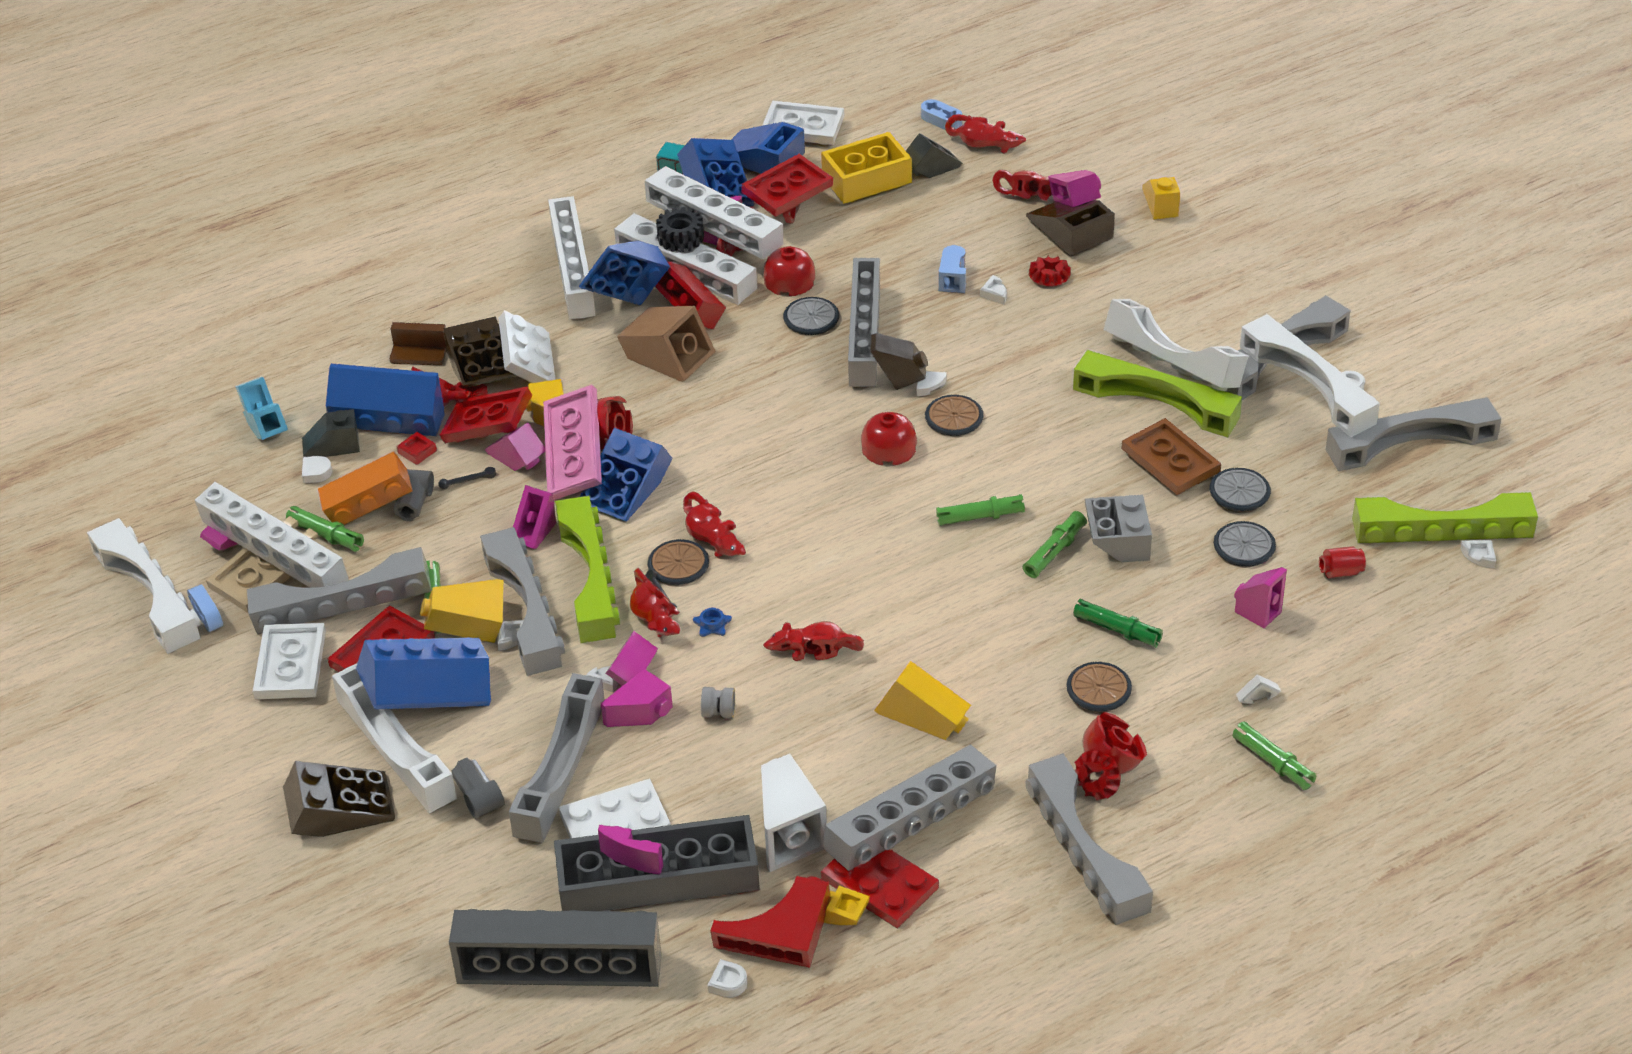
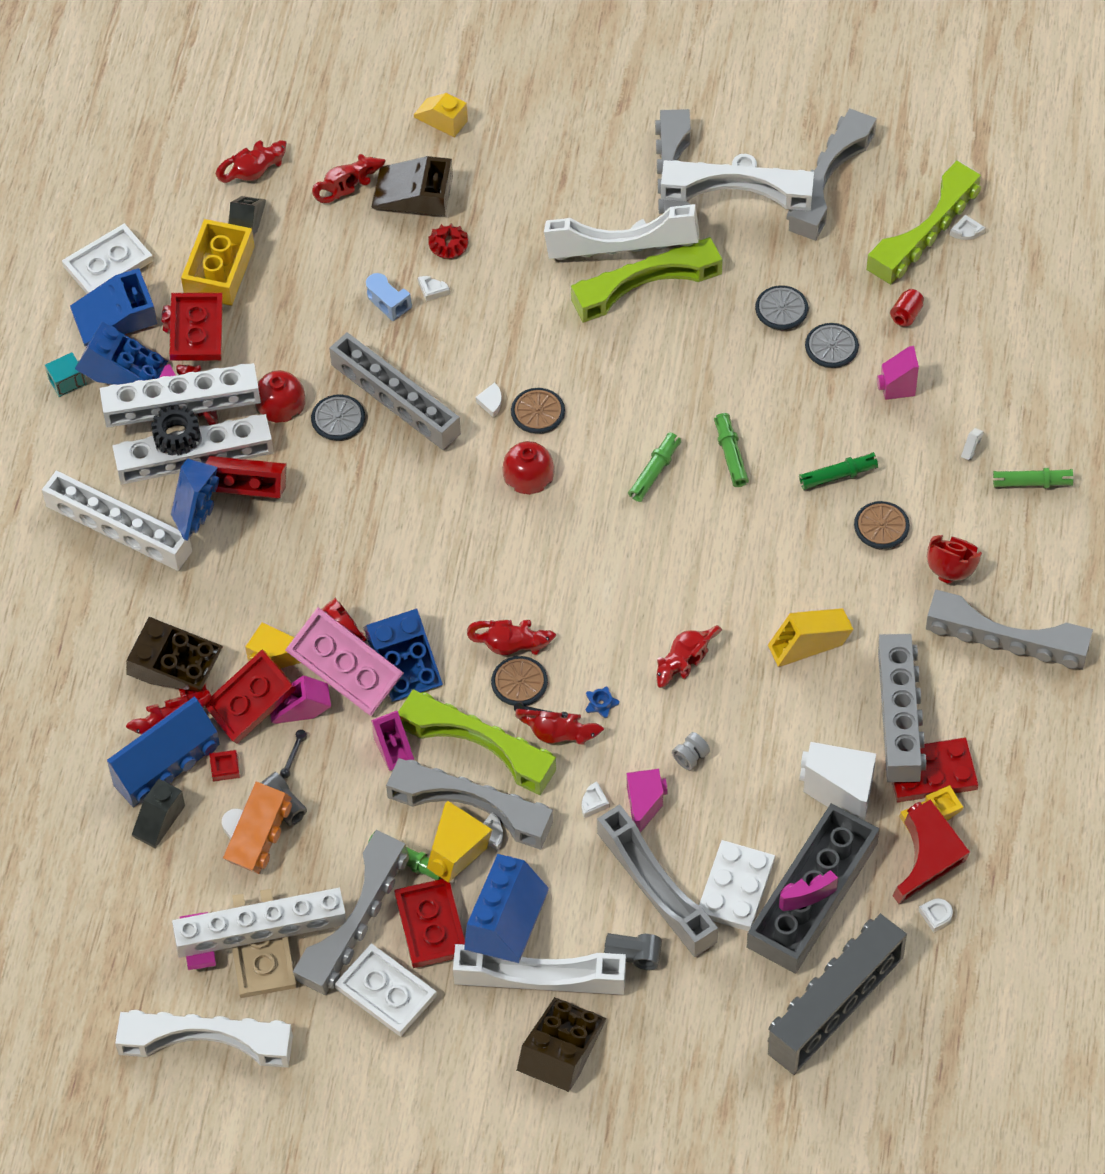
camera: 50 degrees left, 15 degrees up
light blue beam [187,584,223,632] -> none
medium azure brick [235,377,288,440] -> none
bright green pin [286,506,364,552] -> none
white tile [302,456,332,483] -> none
reddish brown panel [389,322,447,366] -> none
white plate [498,310,556,383] -> none
dark pink slope [605,631,658,686] -> none
medium nougat slope [617,306,716,381] -> none
dark brown slope [870,333,928,390] -> none
light blue beam [921,99,962,130] -> none
dark pink slope [1048,170,1101,207] -> none
red gear [1074,749,1121,801] -> none
light grey slope [1085,495,1152,562] -> none
dark orange plate [1121,418,1221,495] -> none

